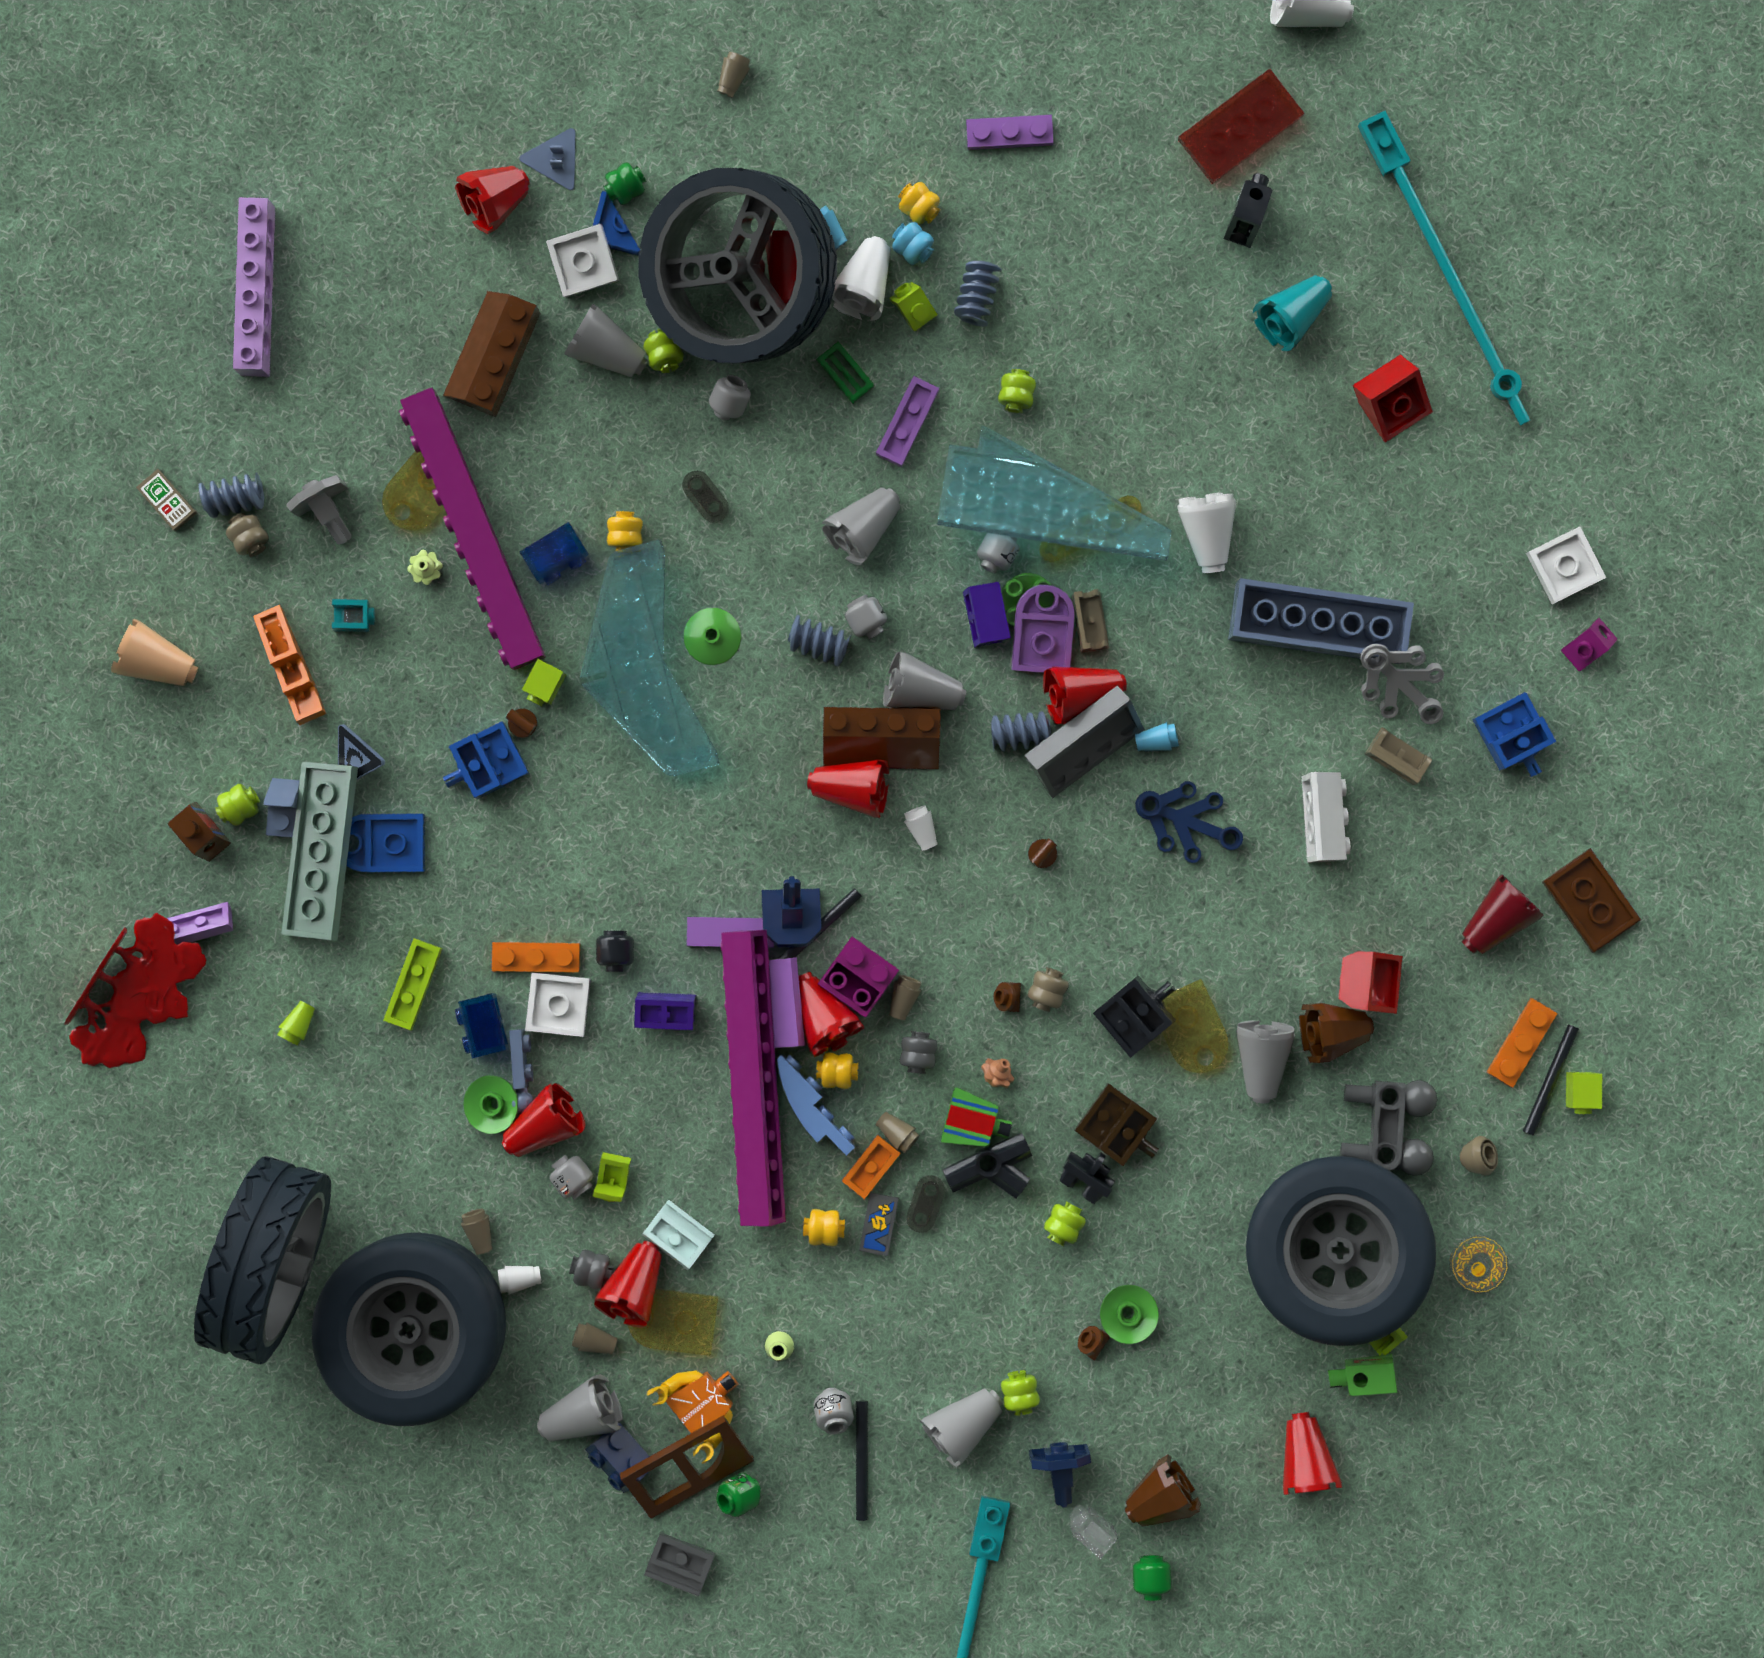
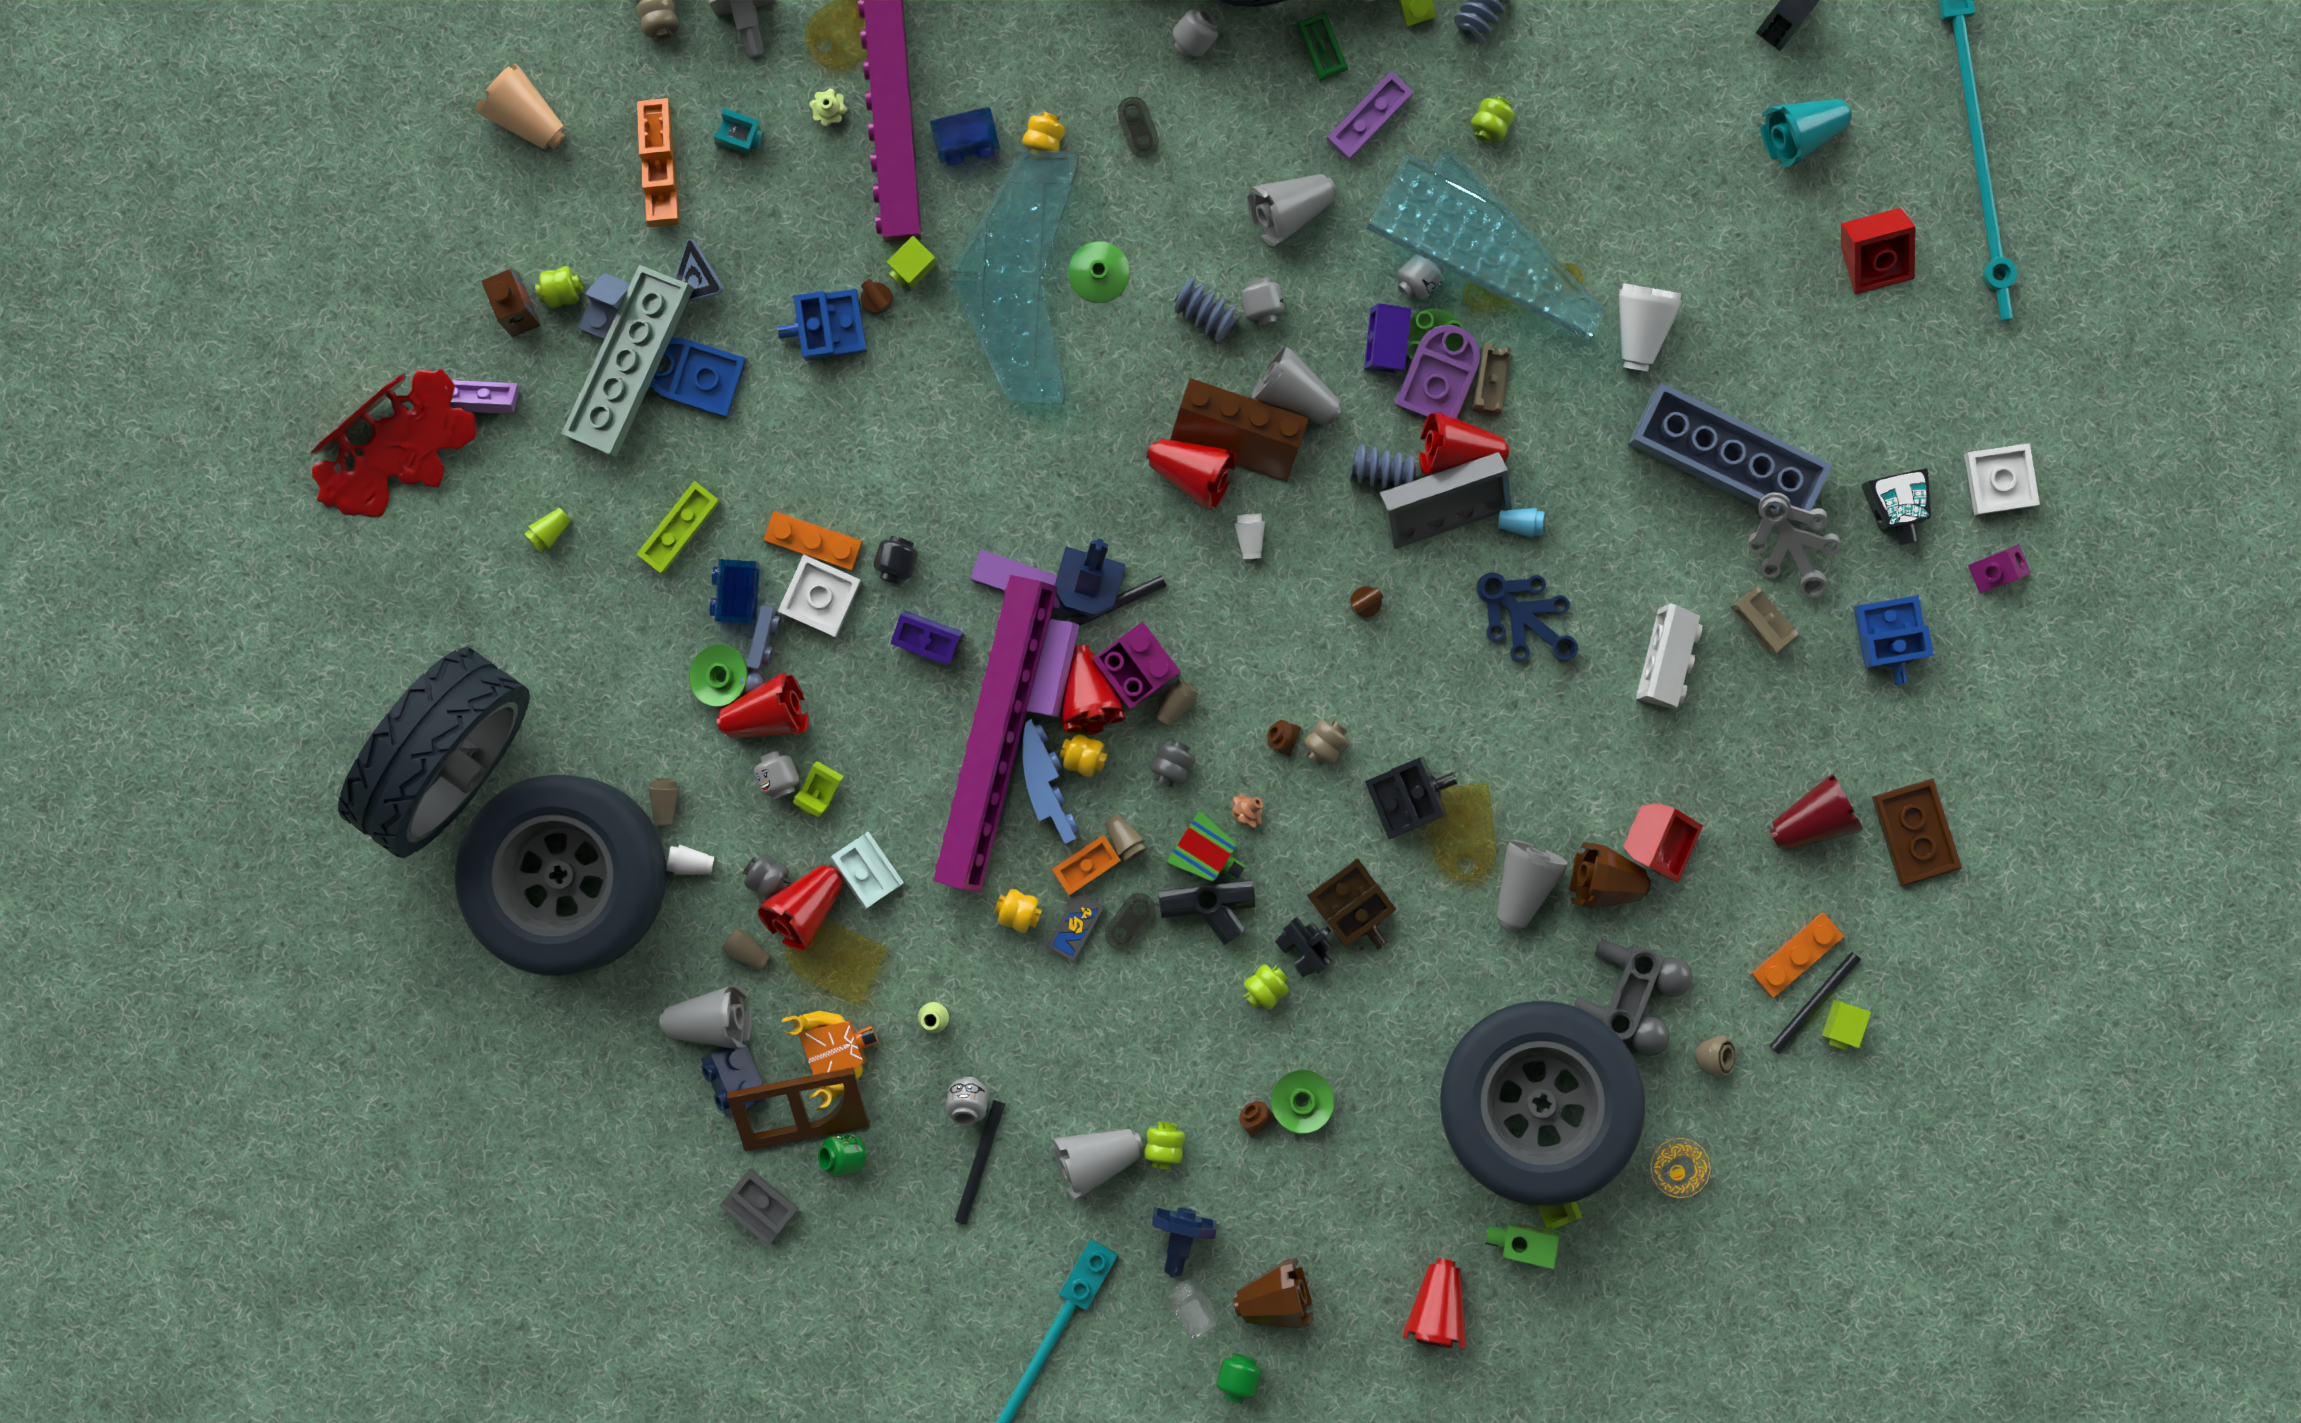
camera: 20 degrees right, 0 degrees up
none -> torso [1861,468,1931,545]

